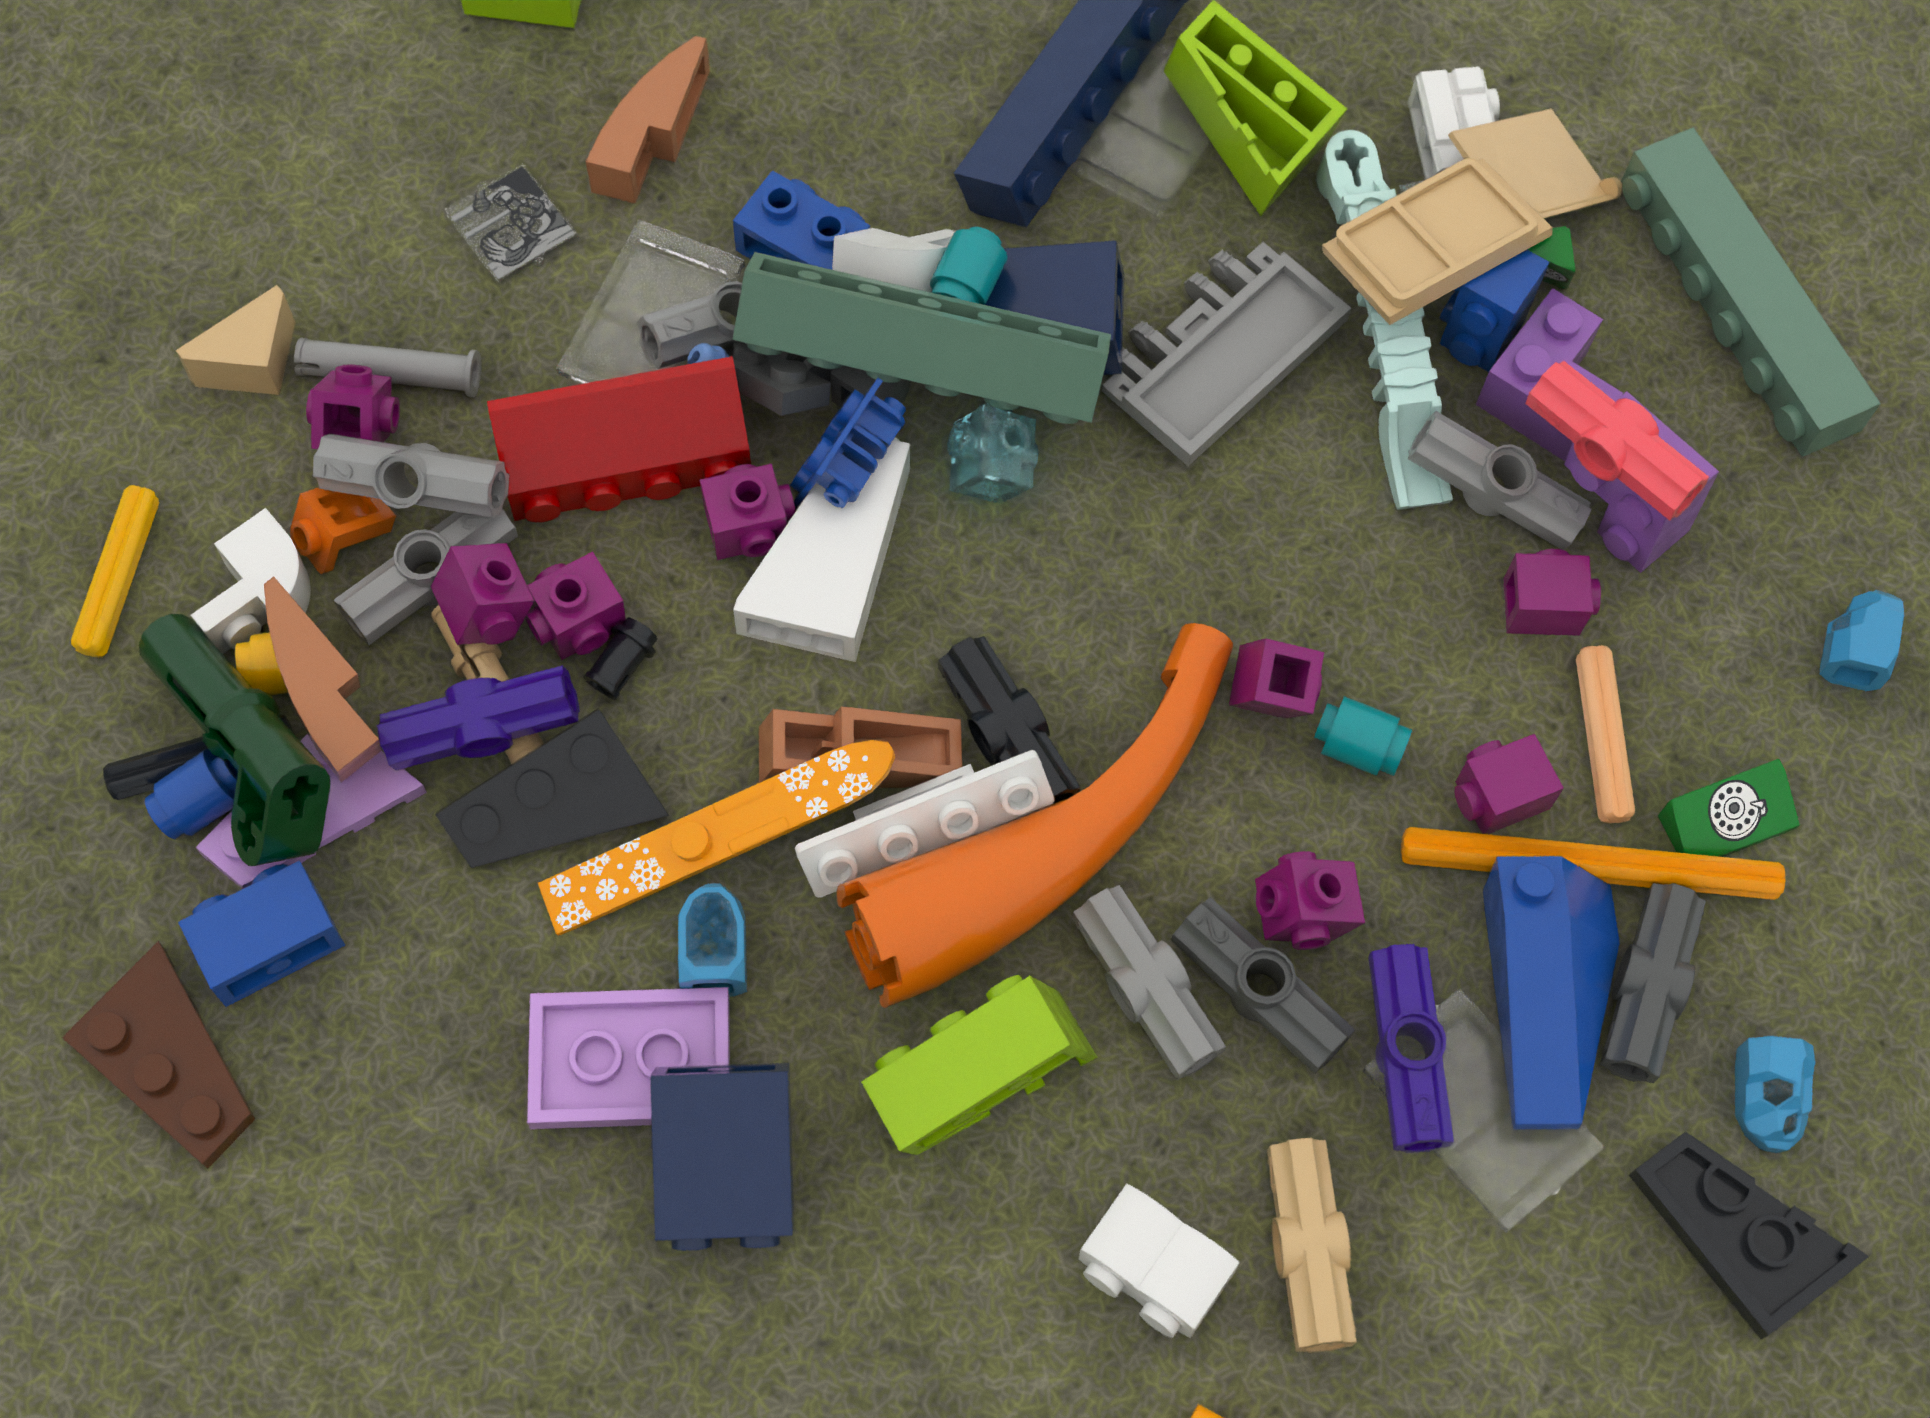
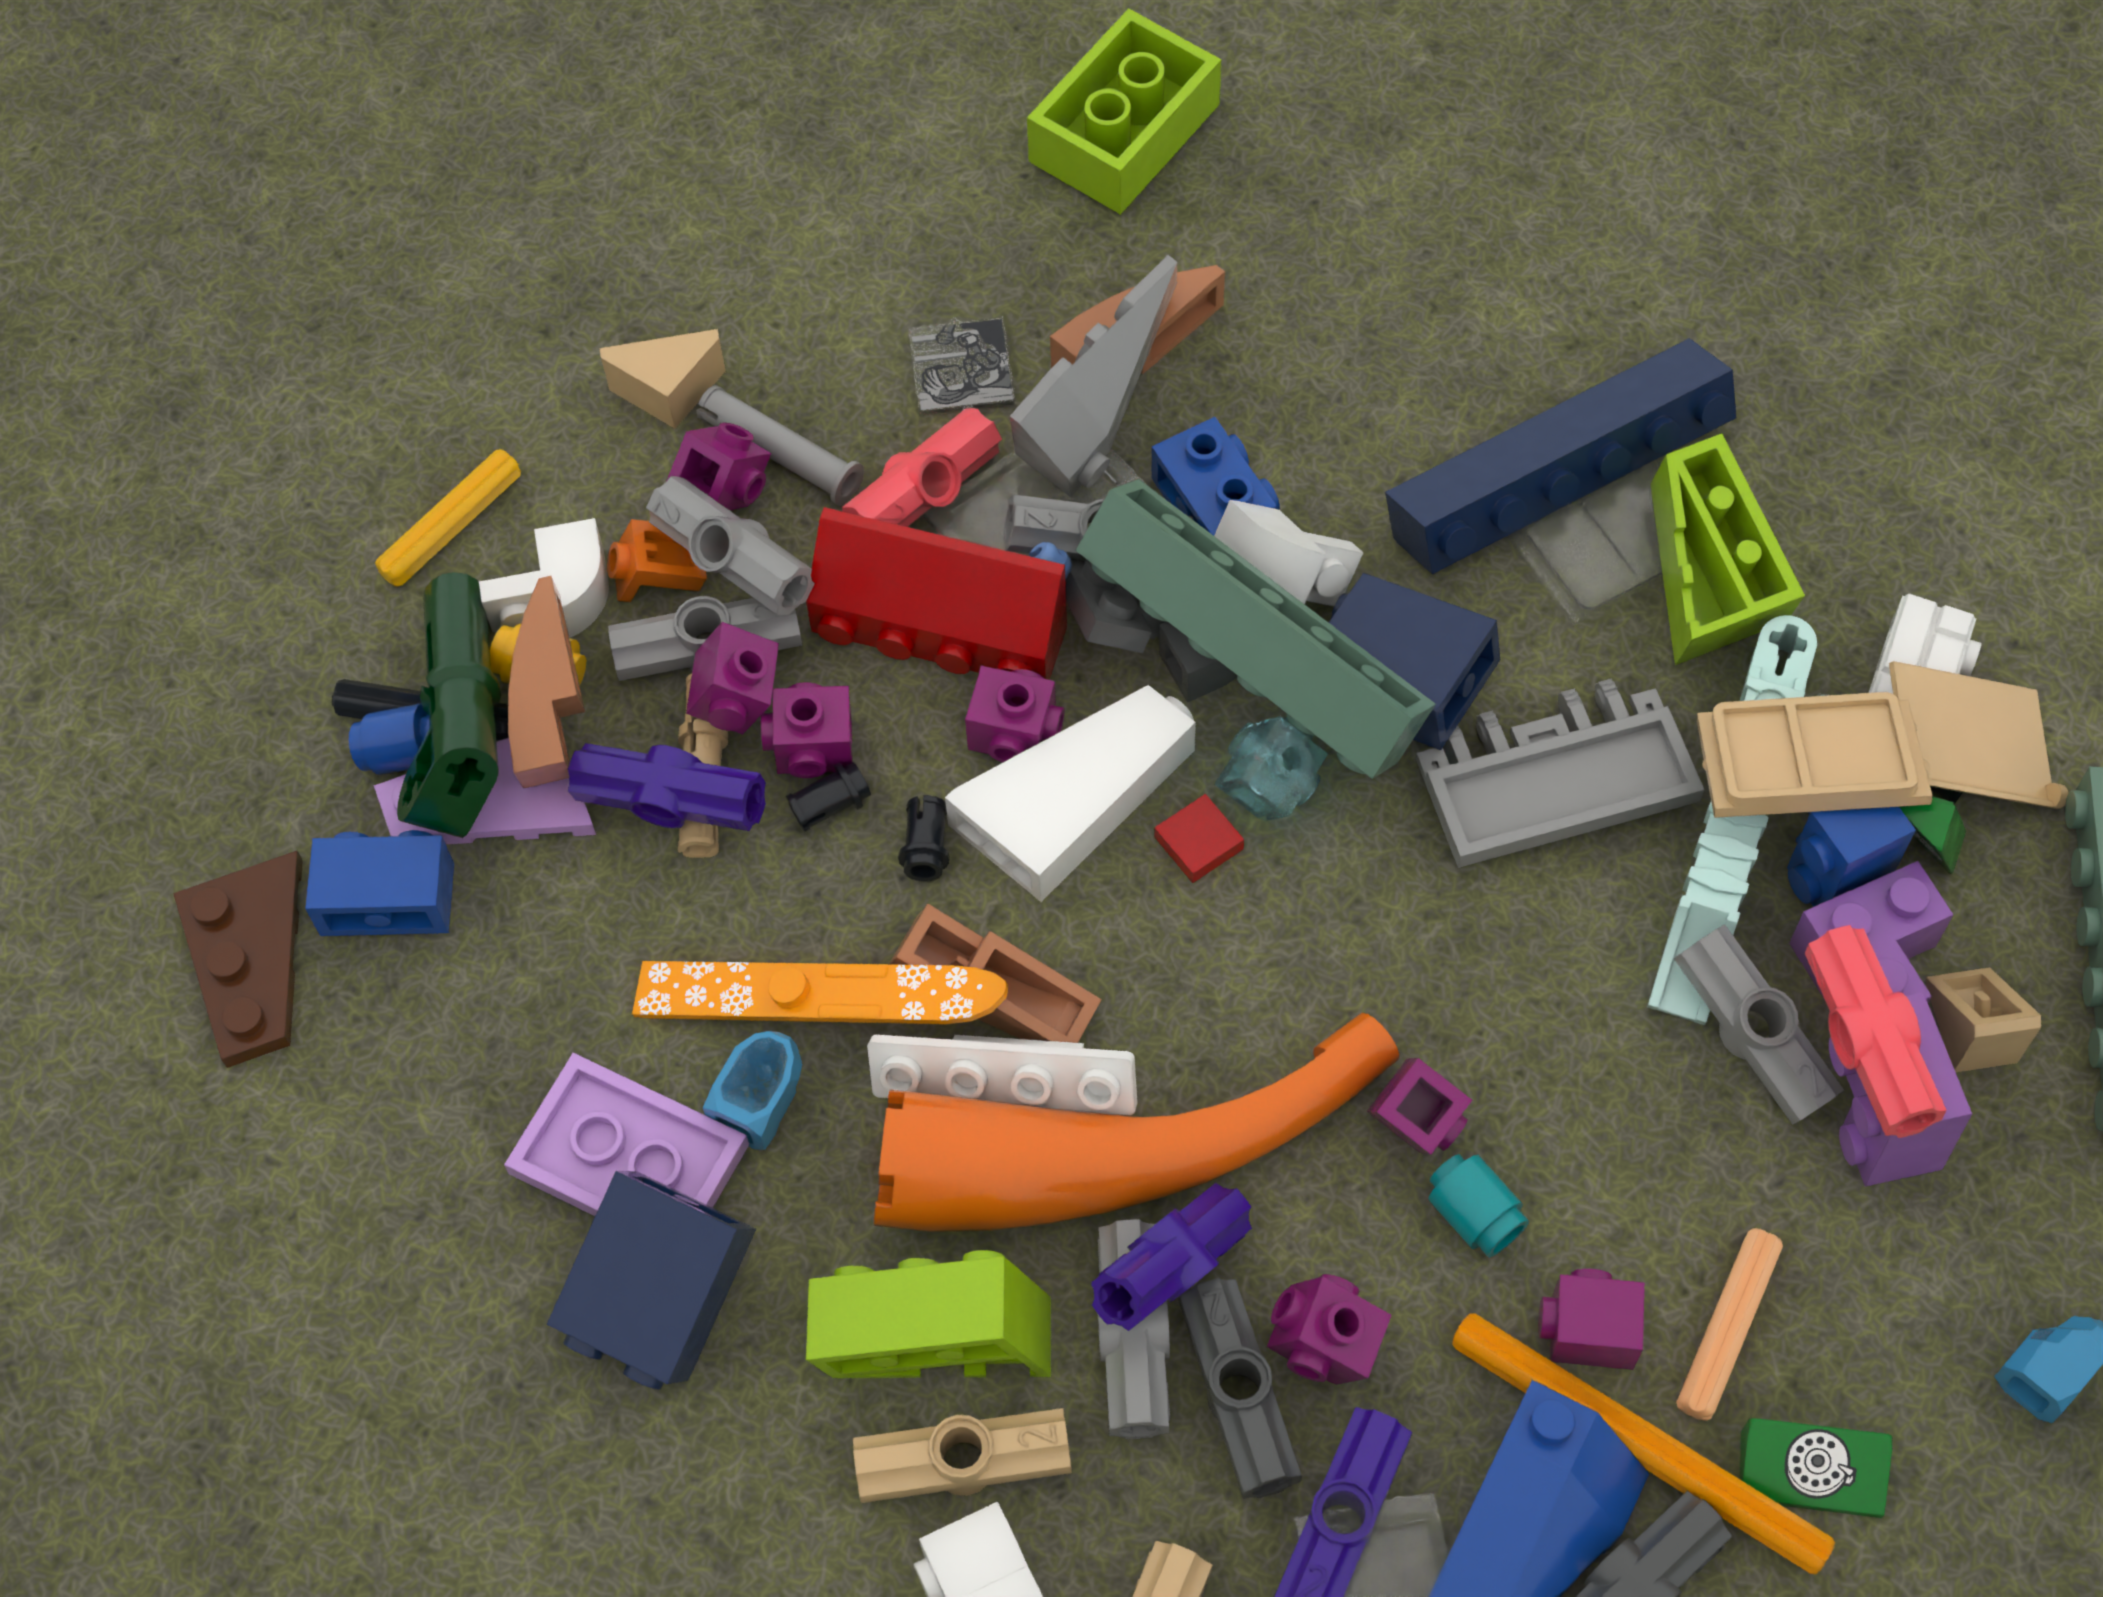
camera: 35 degrees right, 5 degrees down
black wing [435,708,669,868] -> none
blue hinge [789,378,906,509] -> none
teal brick [930,227,1008,305] -> none
black piece [938,636,1080,804] -> none
magenta brick [1504,549,1601,636] -> none
none -> coral piece [842,408,1002,527]
none -> tan piece [853,1408,1072,1503]
none -> black pin [898,795,950,881]
none -> light grey wedge [1010,255,1177,497]
none -> dark purple piece [1091,1183,1252,1331]
none -> red tile [1154,794,1244,883]
none -> tan slope [1926,967,2041,1072]

